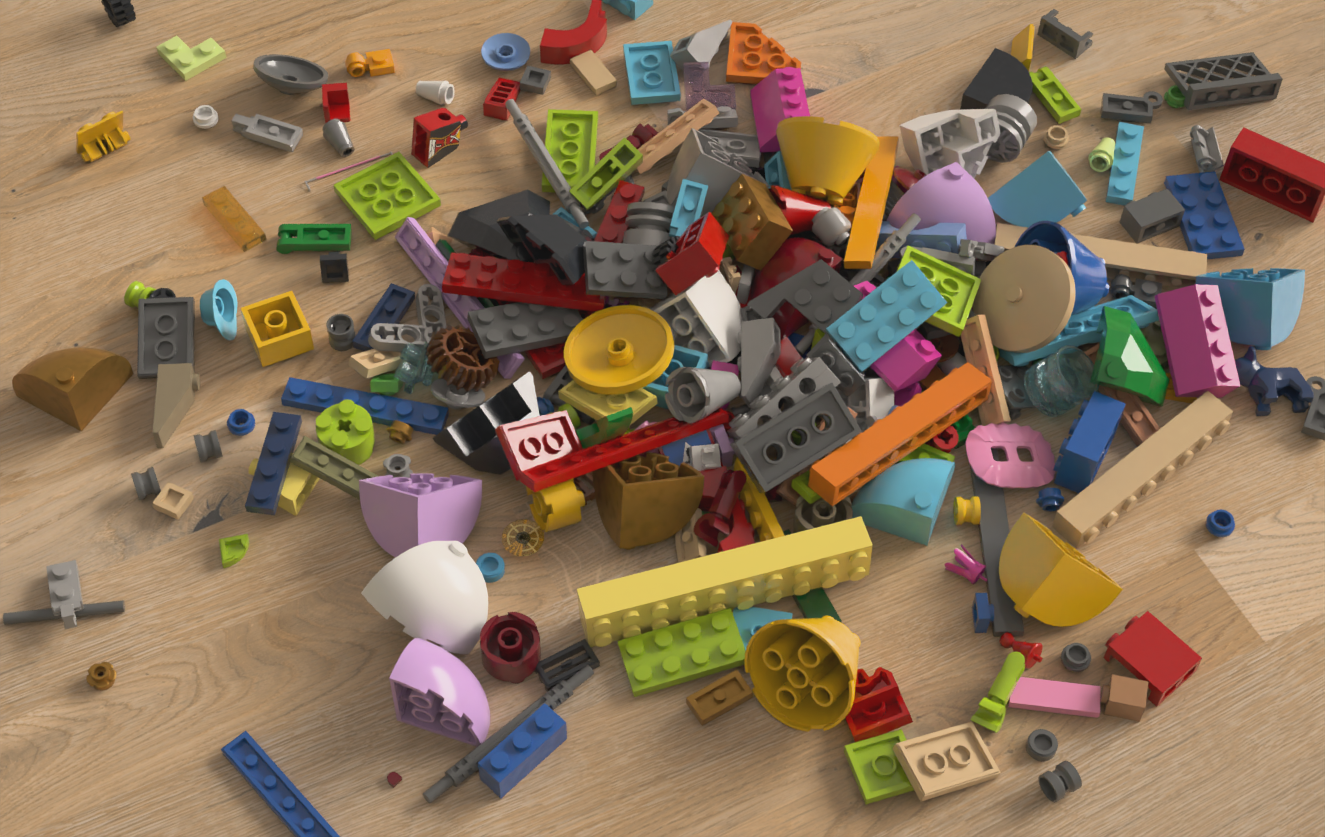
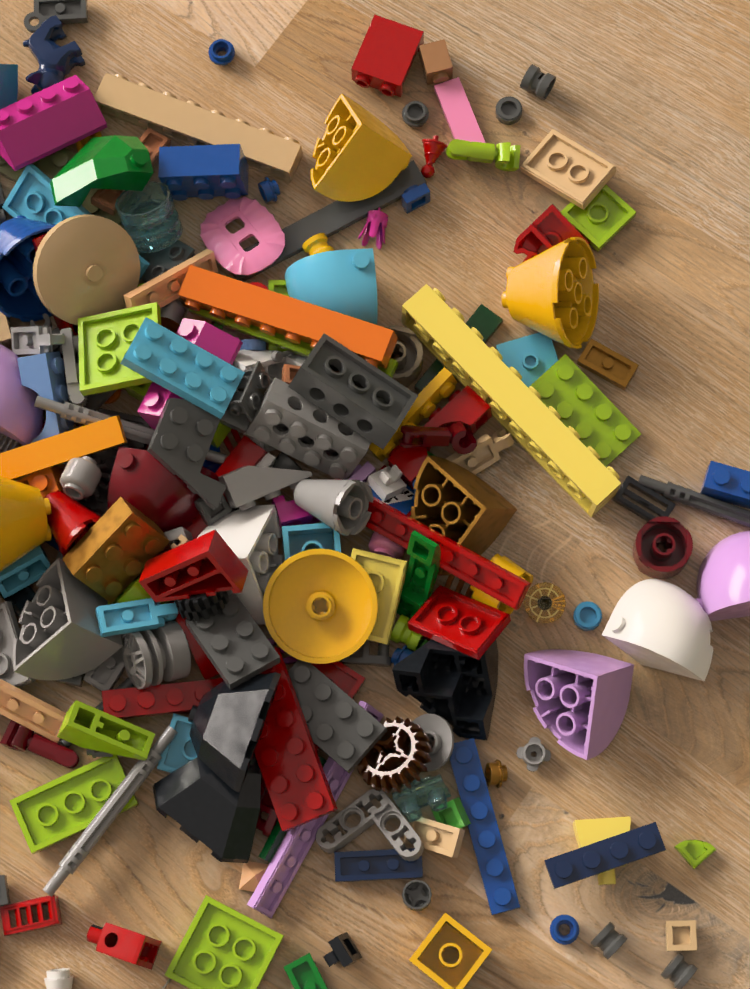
camera: 110 degrees left, 20 degrees up
olive tile [290,436,379,500] -> none
lime brick [316,400,375,465] -> none

